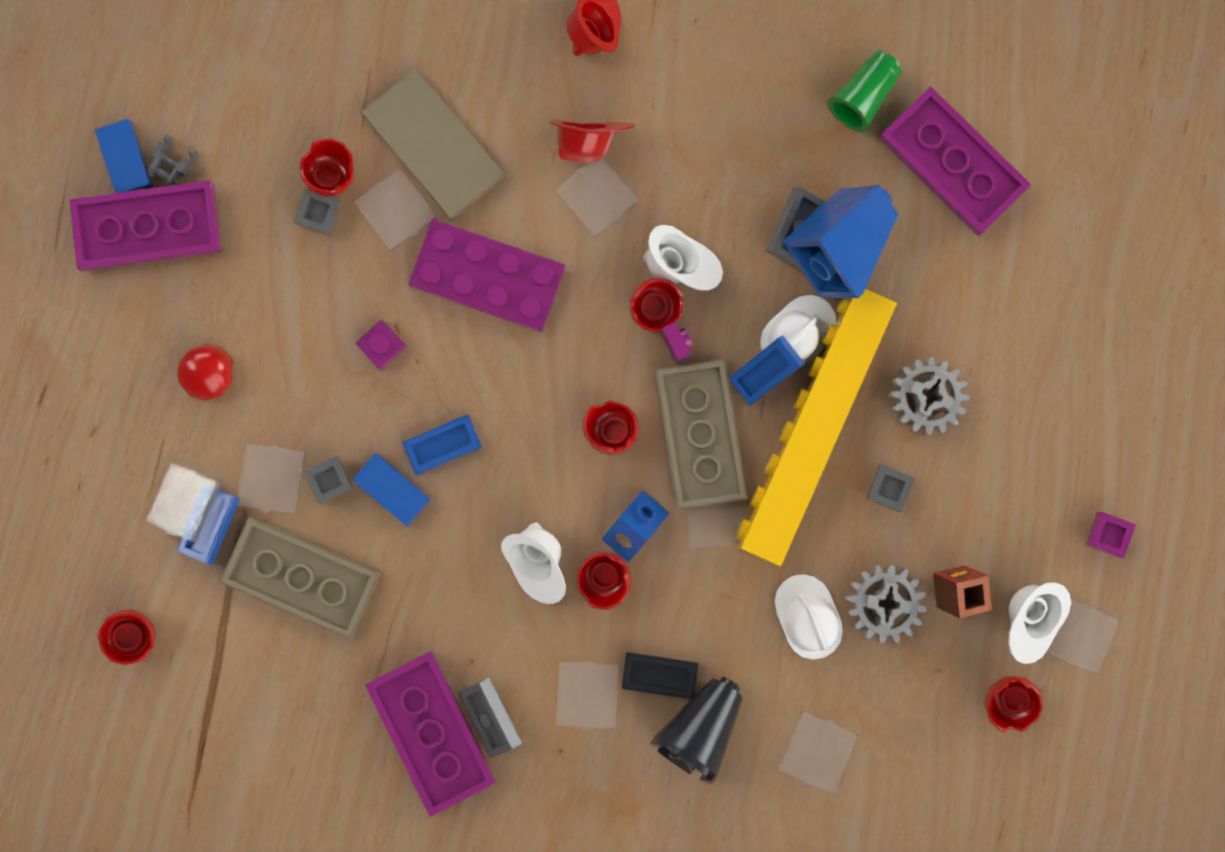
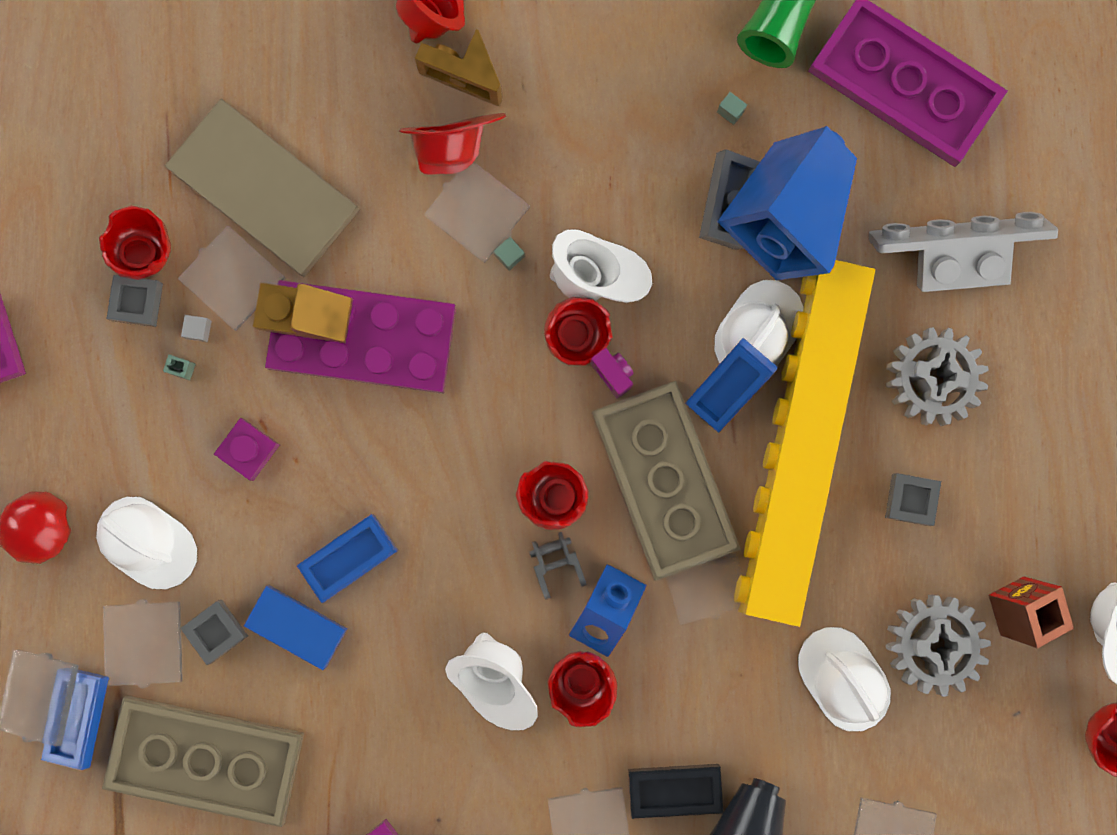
camera: 10 degrees left, 0 degrees up
none -> white piece [96,497,197,589]
none -> sand green piece [163,355,196,381]
none -> light grey piece [181,315,212,342]
none -> pearl gold slope [253,282,353,343]
none -> pearl gold slope [414,29,502,107]
none -> sand green piece [493,237,525,271]
none -> dark grey piece [529,532,587,600]
none -> sand green piece [717,92,747,125]
none -> light grey bracket [869,212,1058,292]

